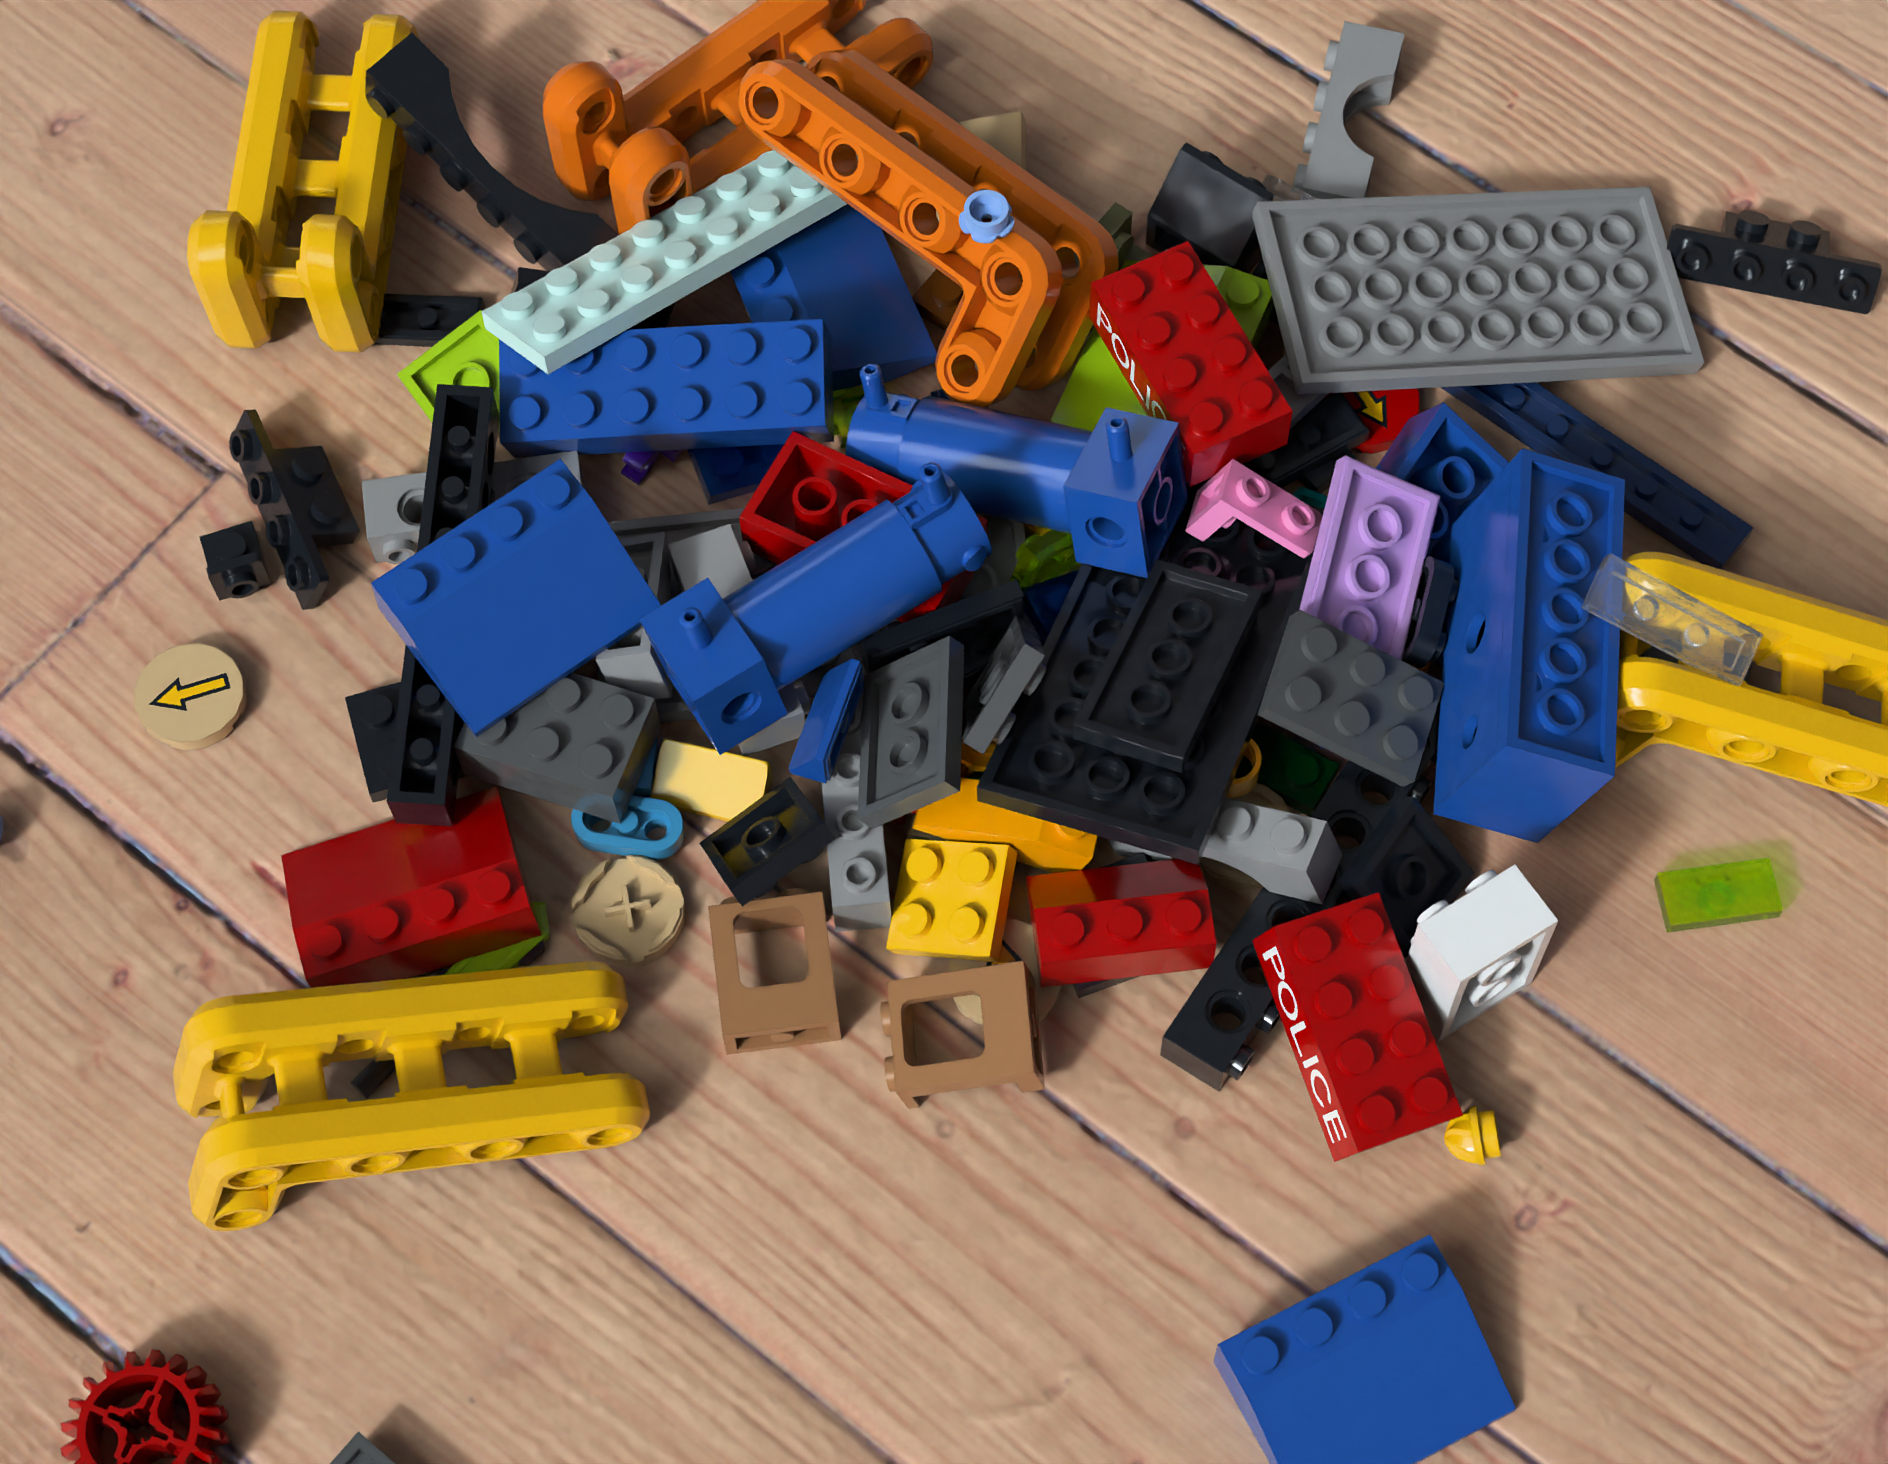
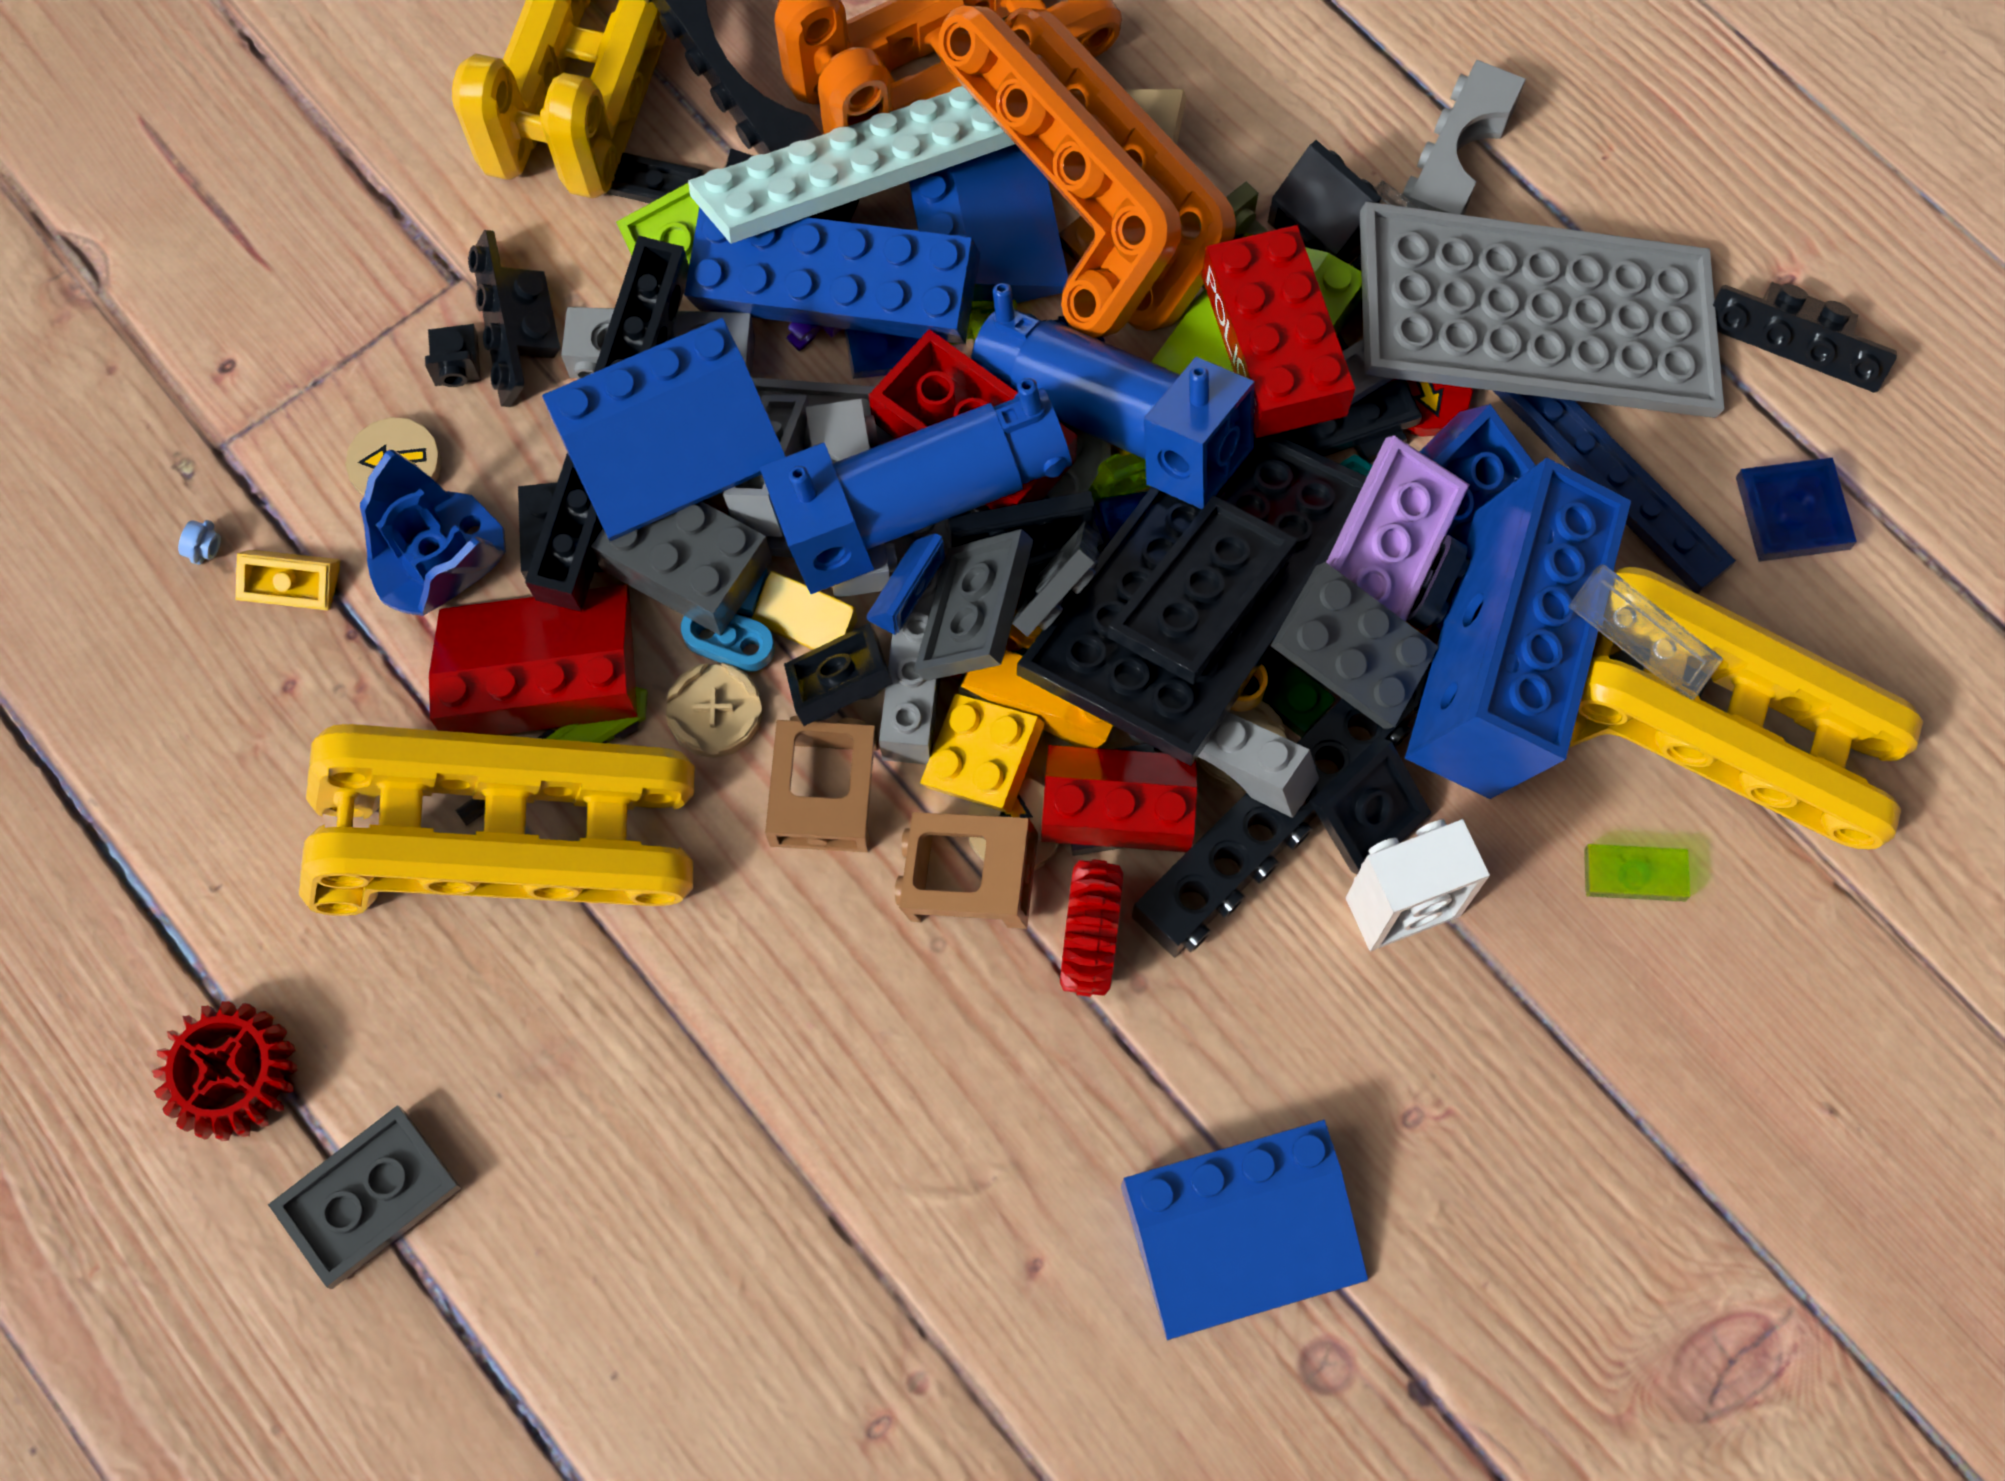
camera: 10 degrees right, 5 degrees up
light blue plate [959,190,1014,244] -> none
bright pink bracket [1185,459,1322,558] -> none
red brick [1252,892,1463,1162] -> none
yellow plate [1444,1106,1502,1166] -> none
none -> yellow slope [235,550,340,610]
none -> blue piece [360,450,506,616]
none -> red gear [1060,859,1124,997]
none -> clear blue plate [1736,457,1857,562]

